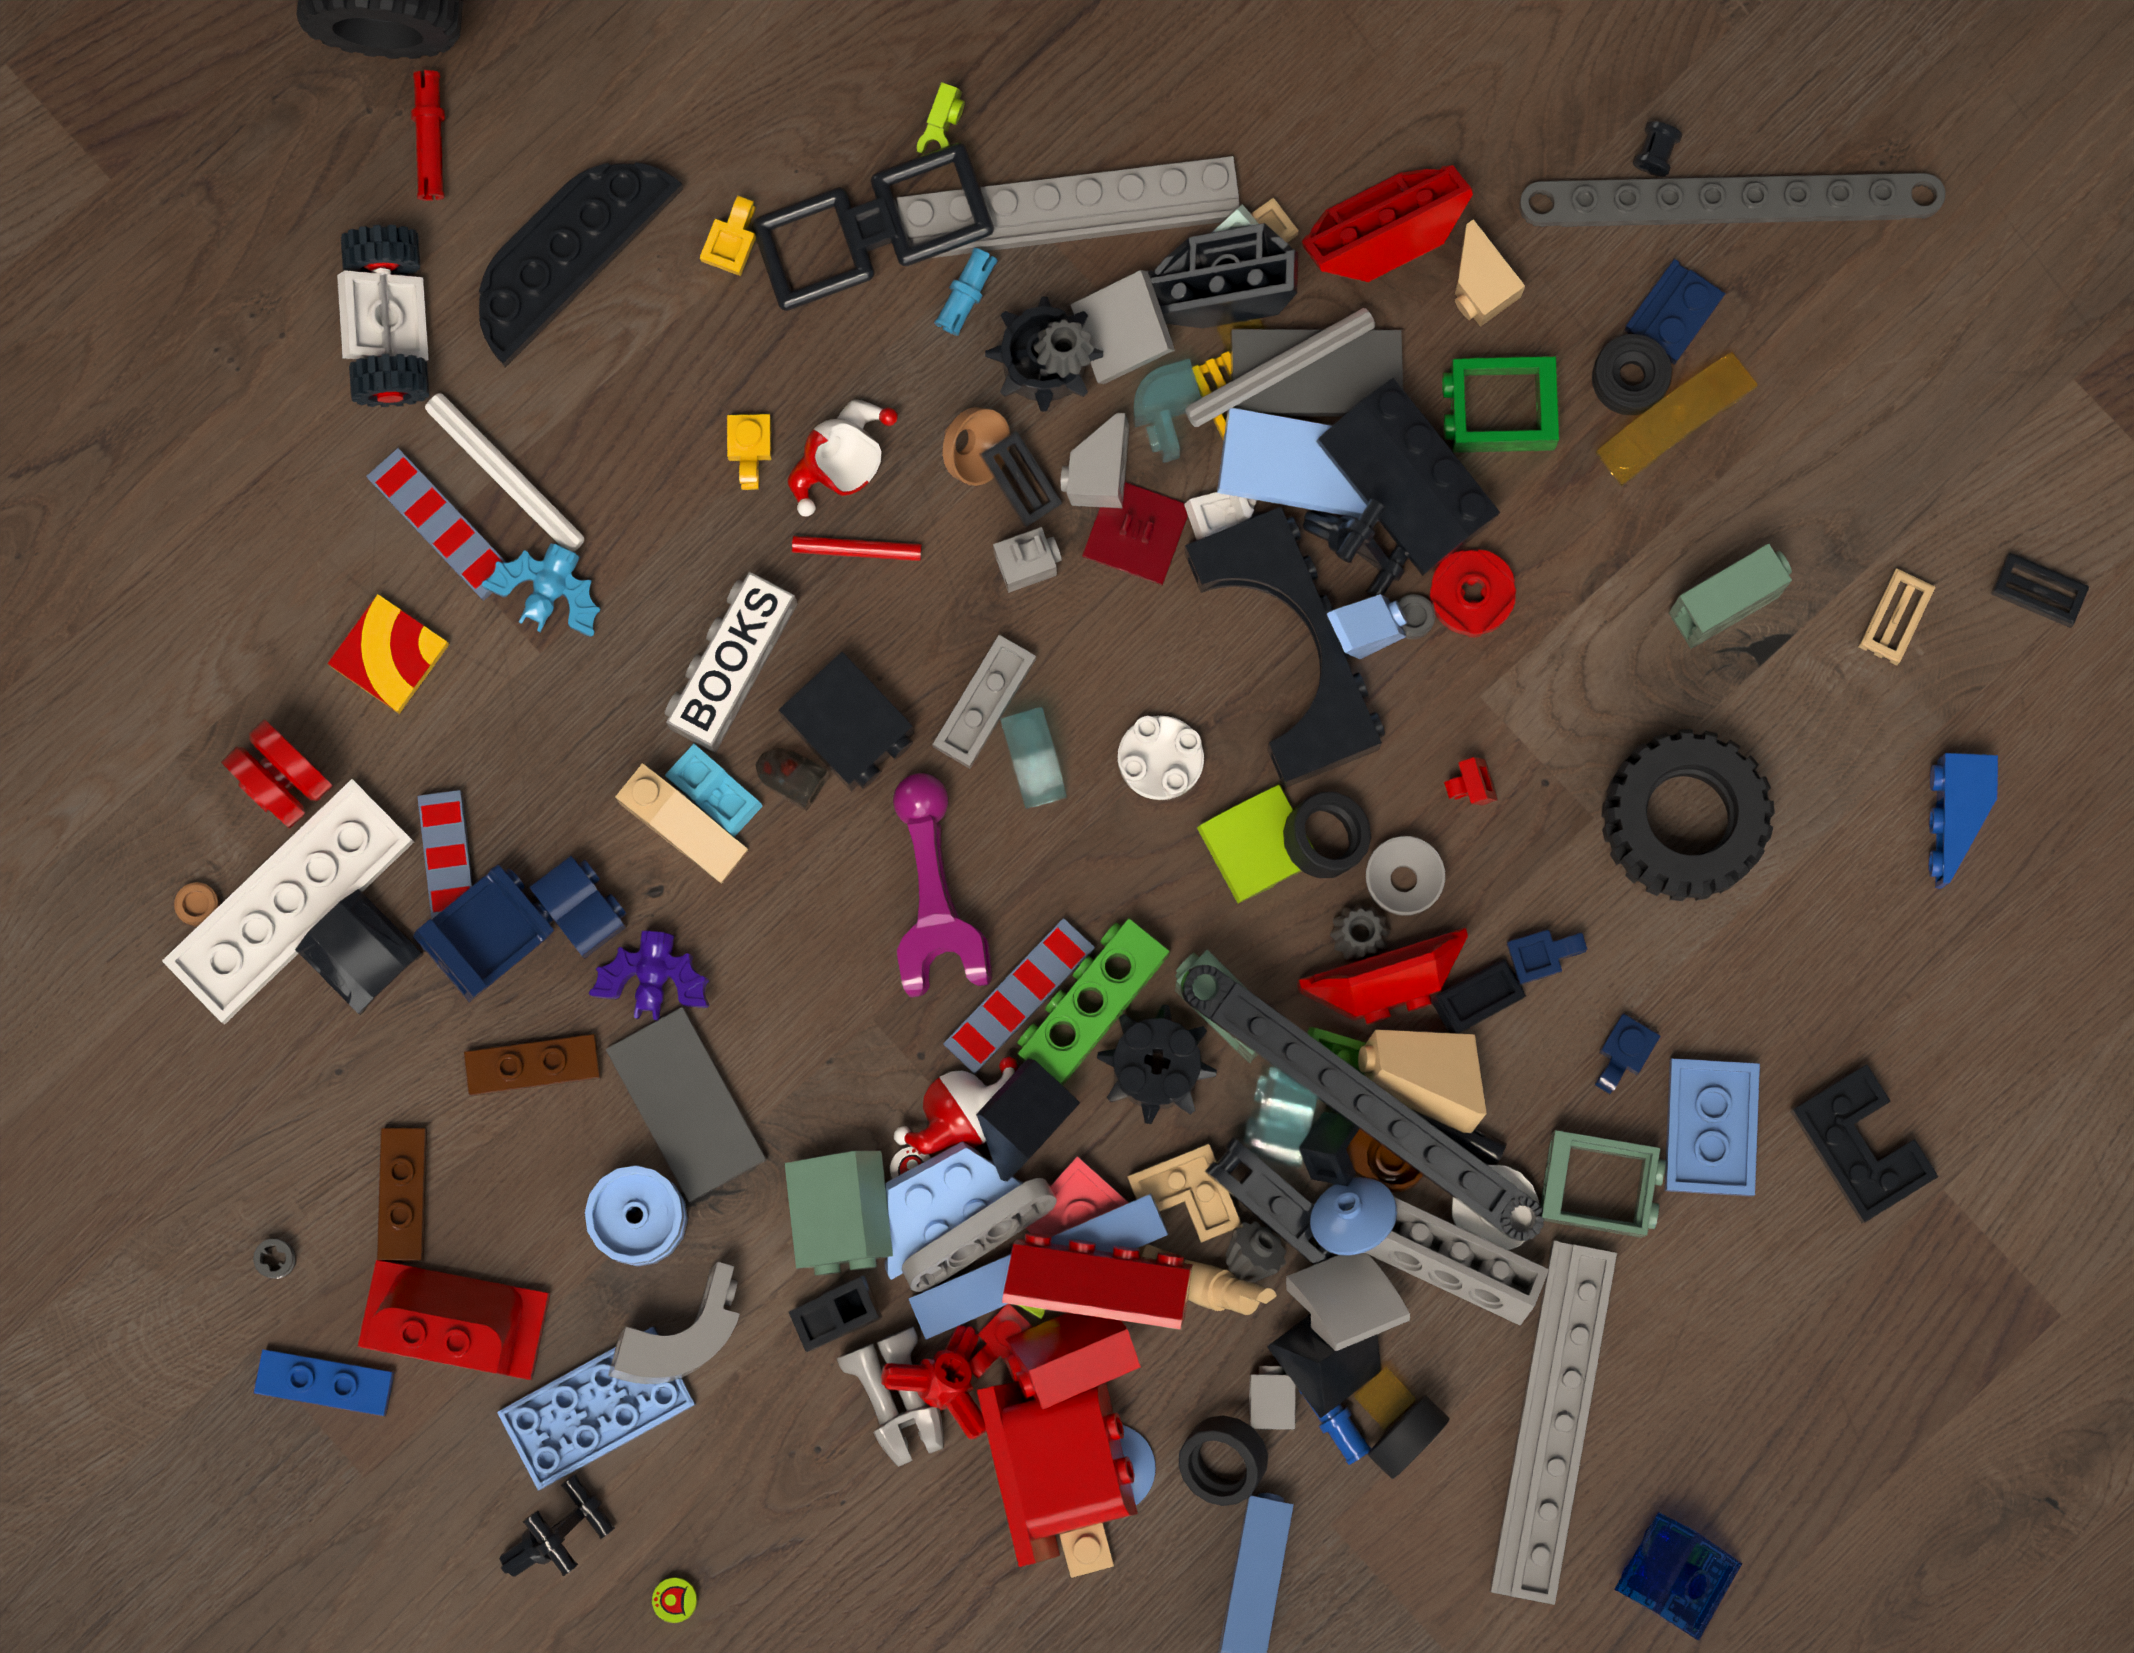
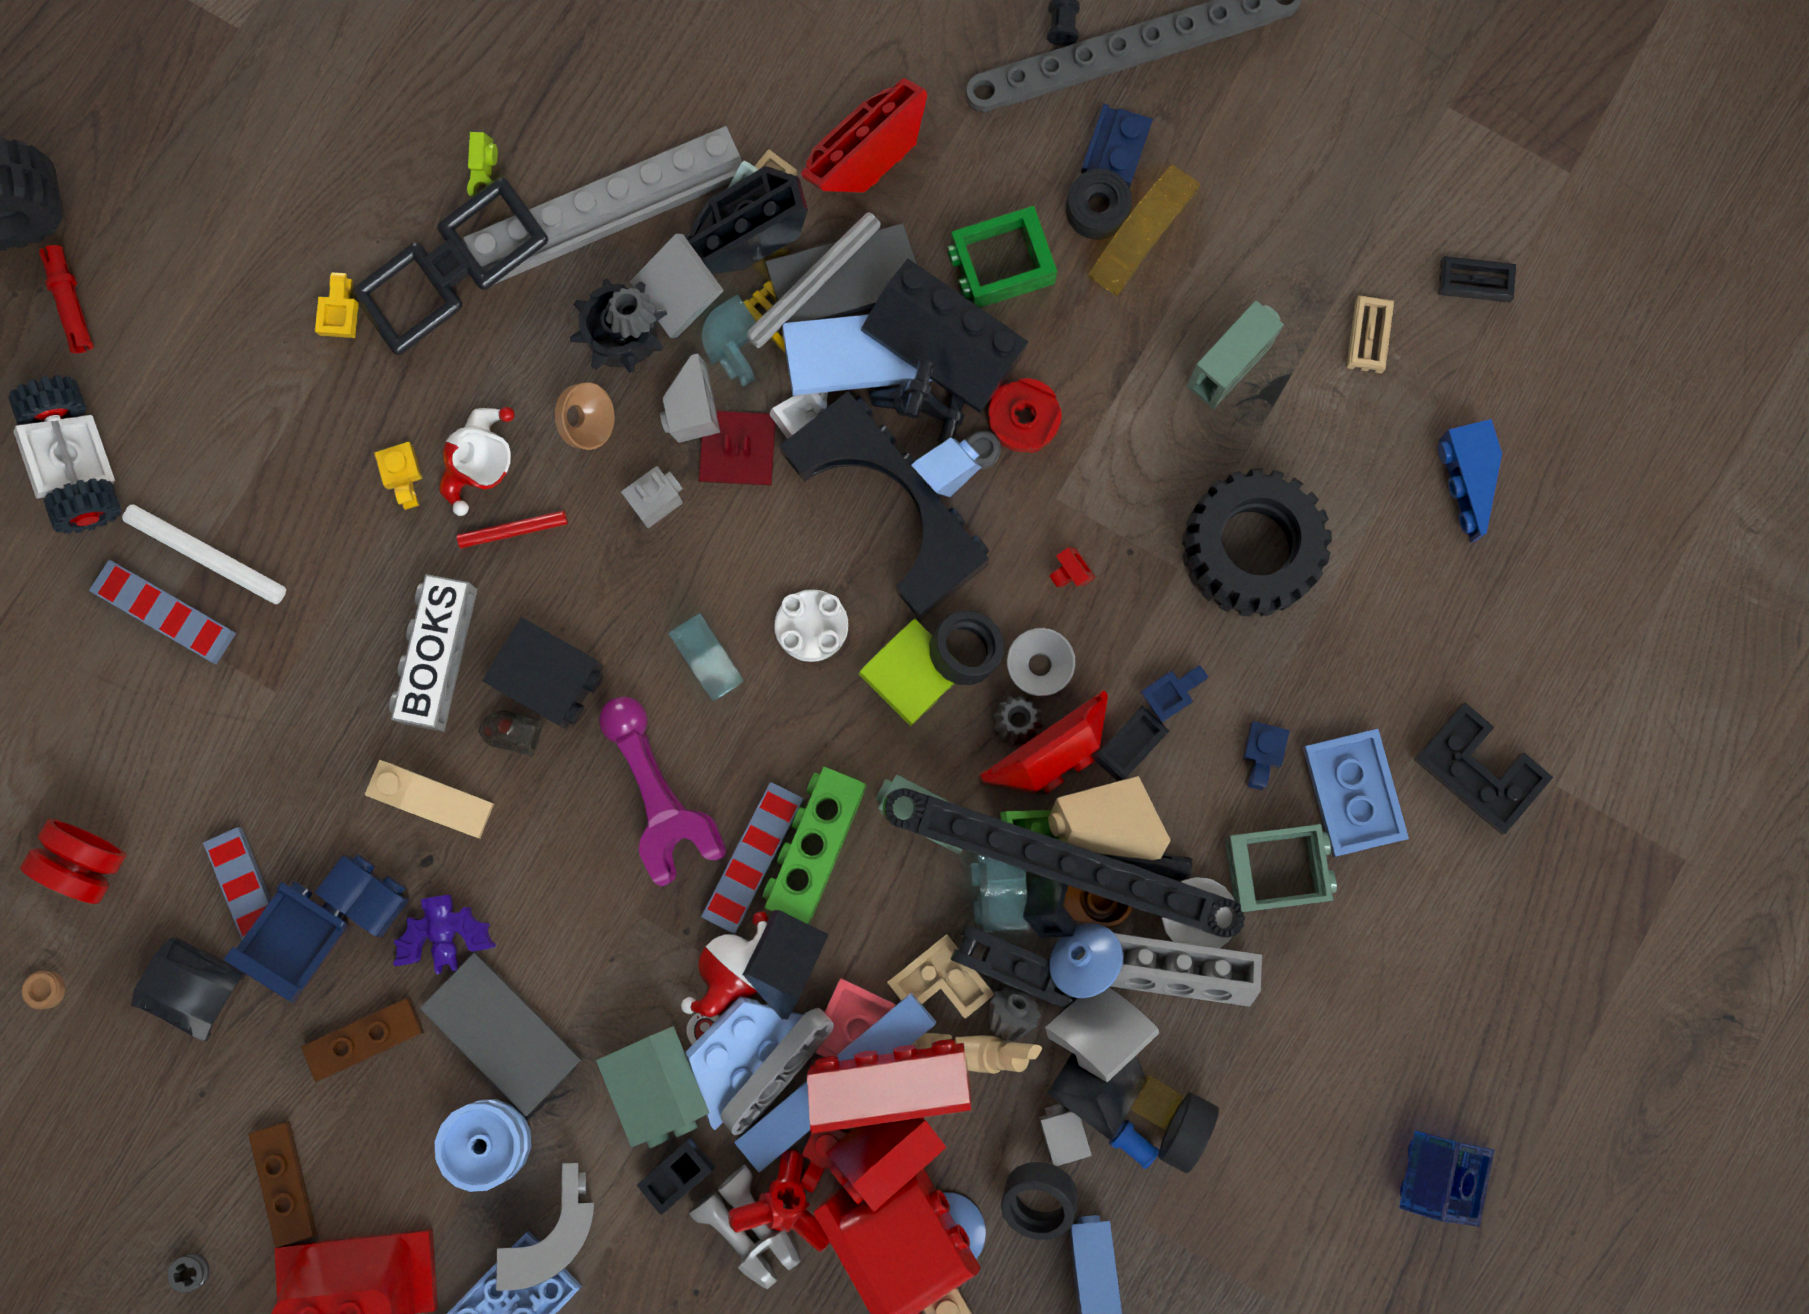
camera: 15 degrees left, 0 degrees up
white plate [162,779,414,1024] -> none
tile [327,594,450,714] -> none
black plate [479,162,684,368] -> none
dark azure animal [482,543,600,637] -> none
medium azure slope [665,744,762,837] -> none
light grey plate [932,635,1036,769] -> none
dark azure pin [934,248,998,336] -> none
black tile [979,431,1062,527] -> none
black brick [1097,1005,1217,1124] -> none
tan slope [1455,219,1525,327] -> none
light grey plate [1489,1241,1617,1605] -> none

